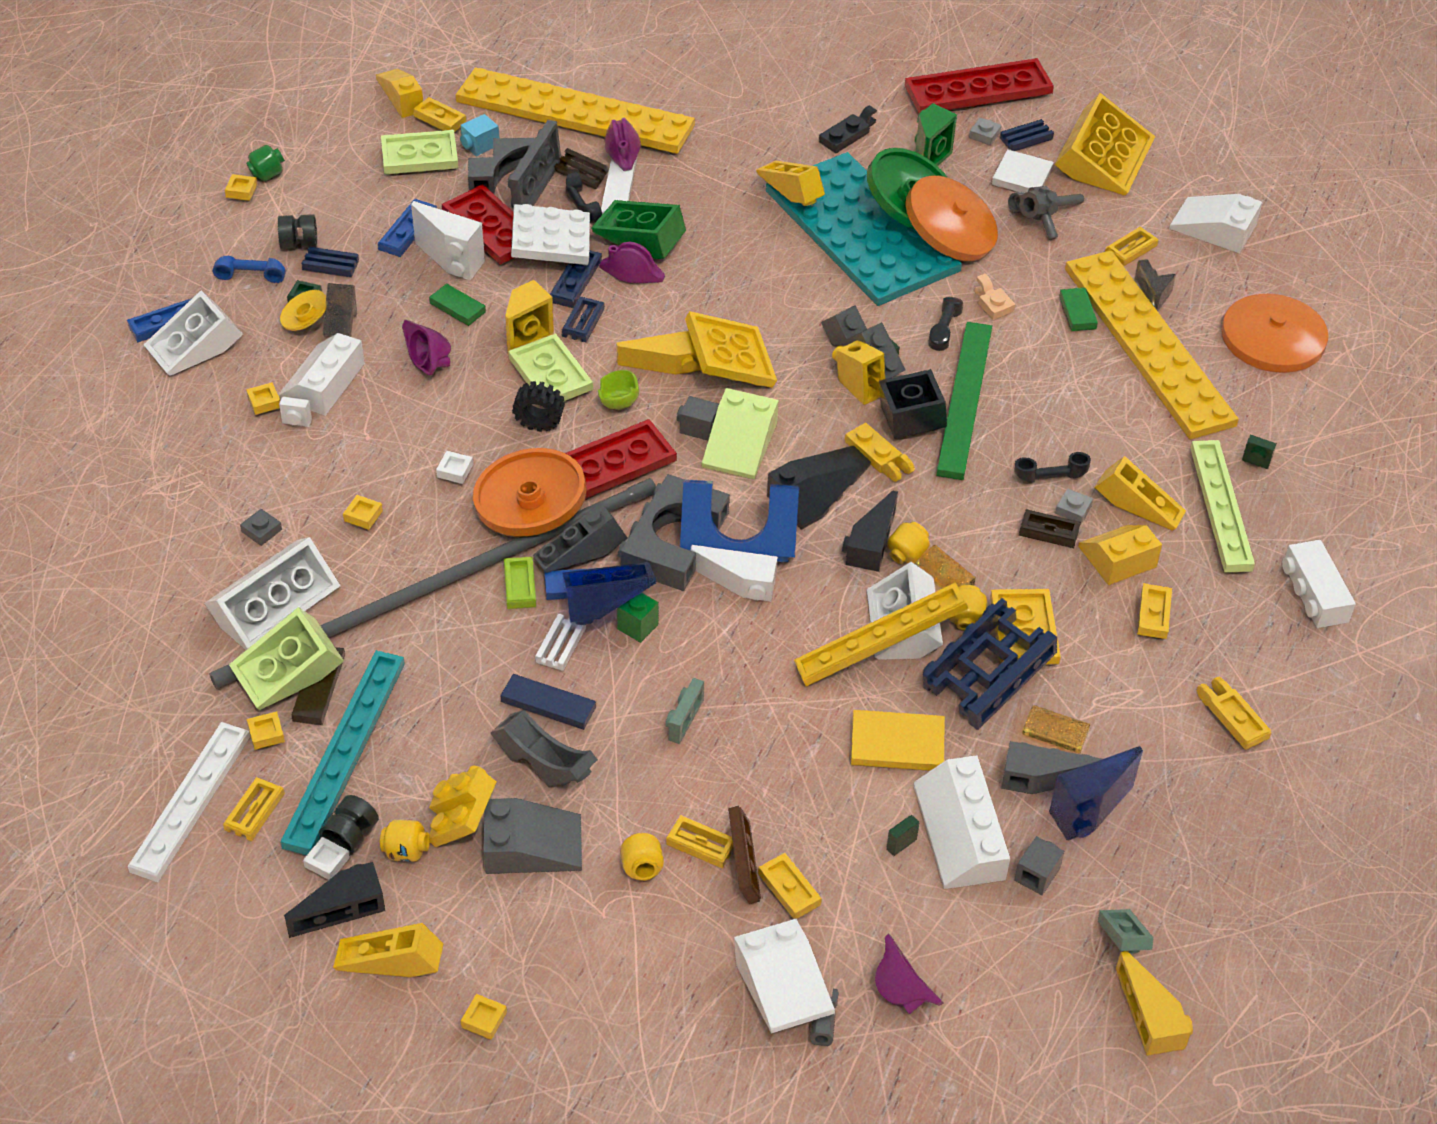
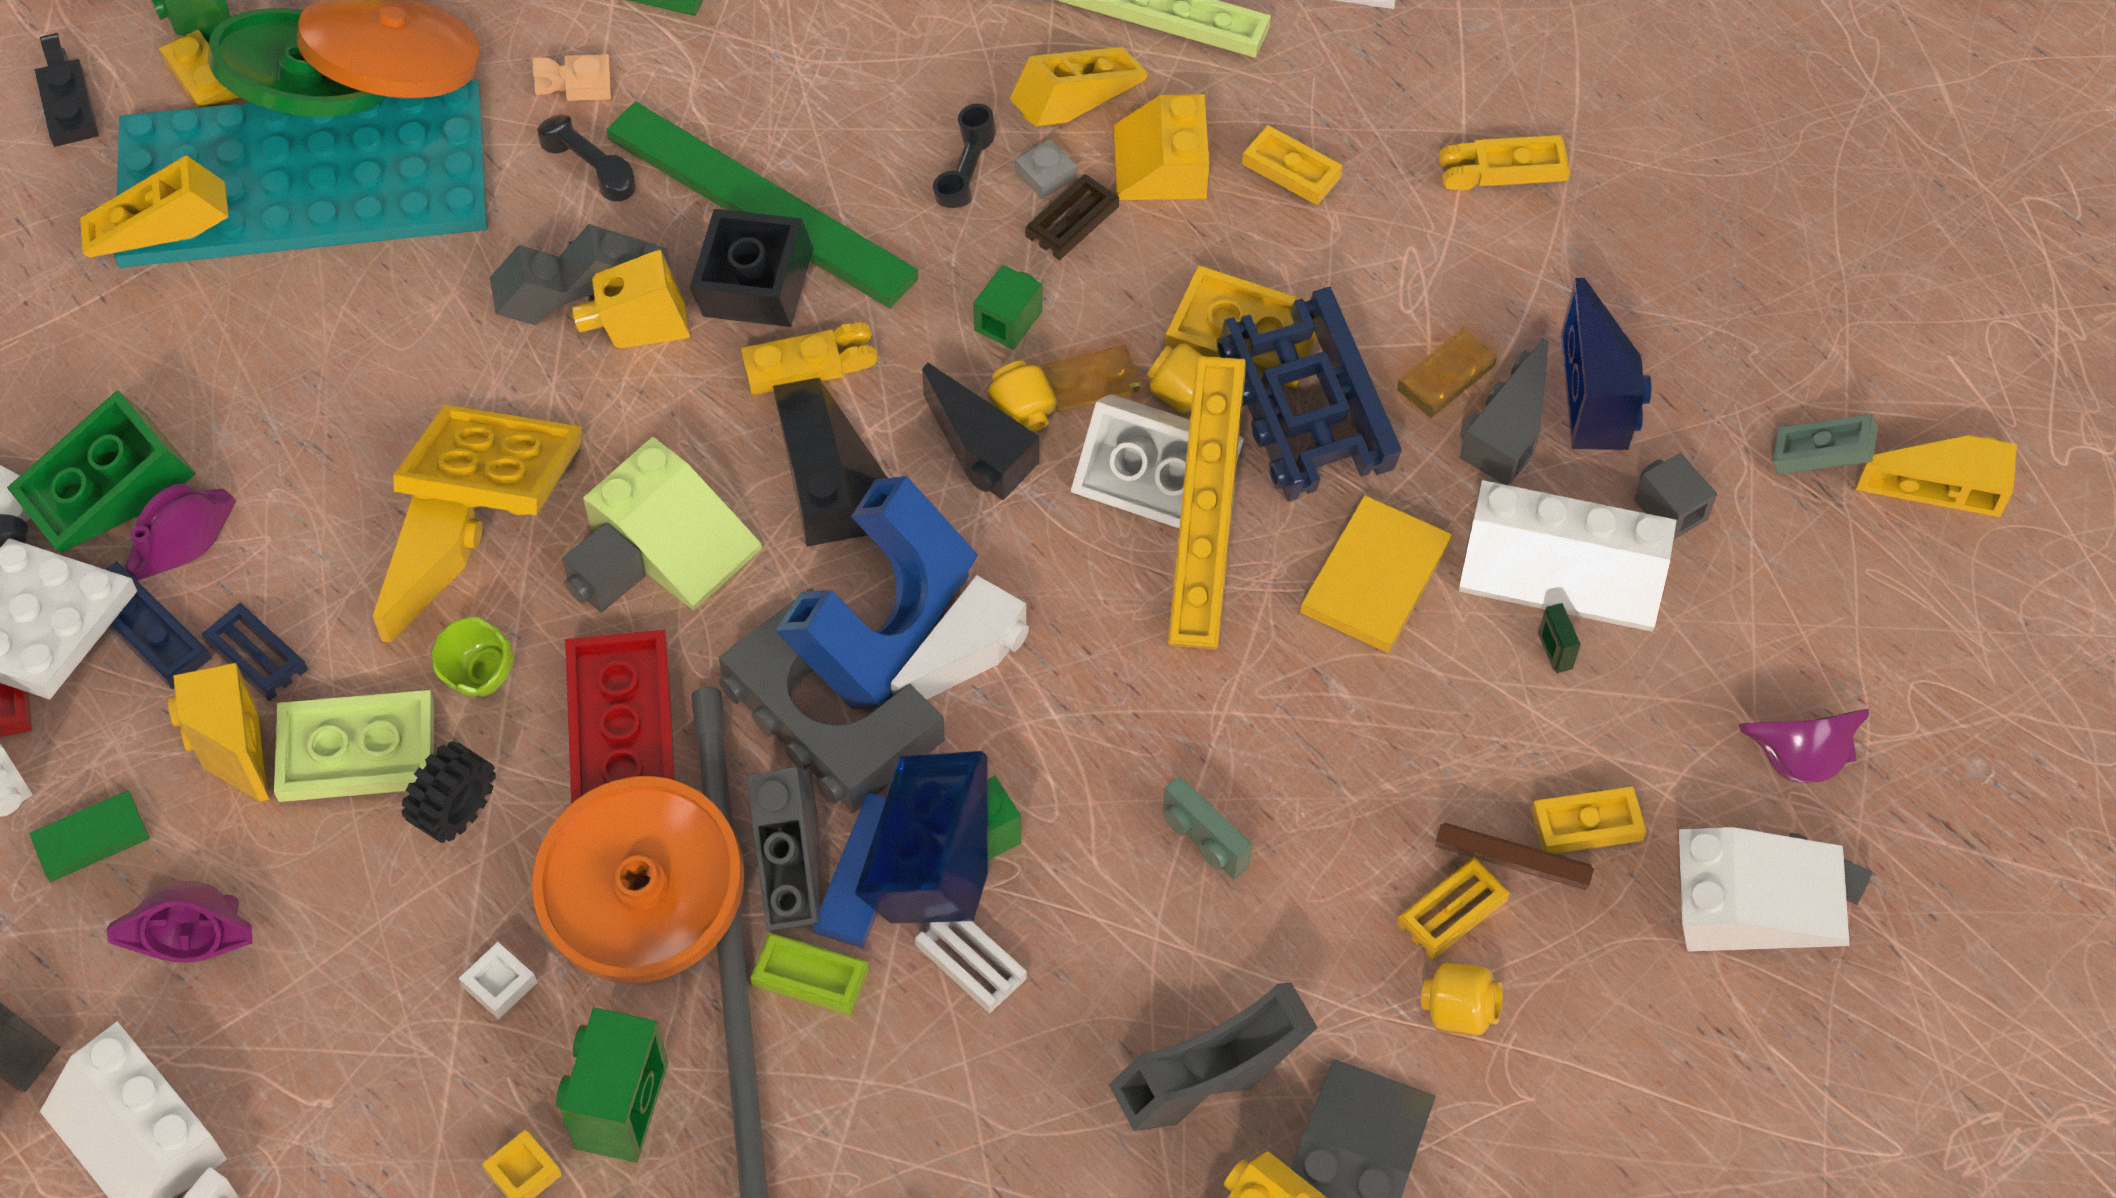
camera: 65 degrees left, 10 degrees up
dark blue tile [500,674,596,730] -> none
none -> green brick [556,1007,669,1163]
none -> green brick [973,265,1043,350]

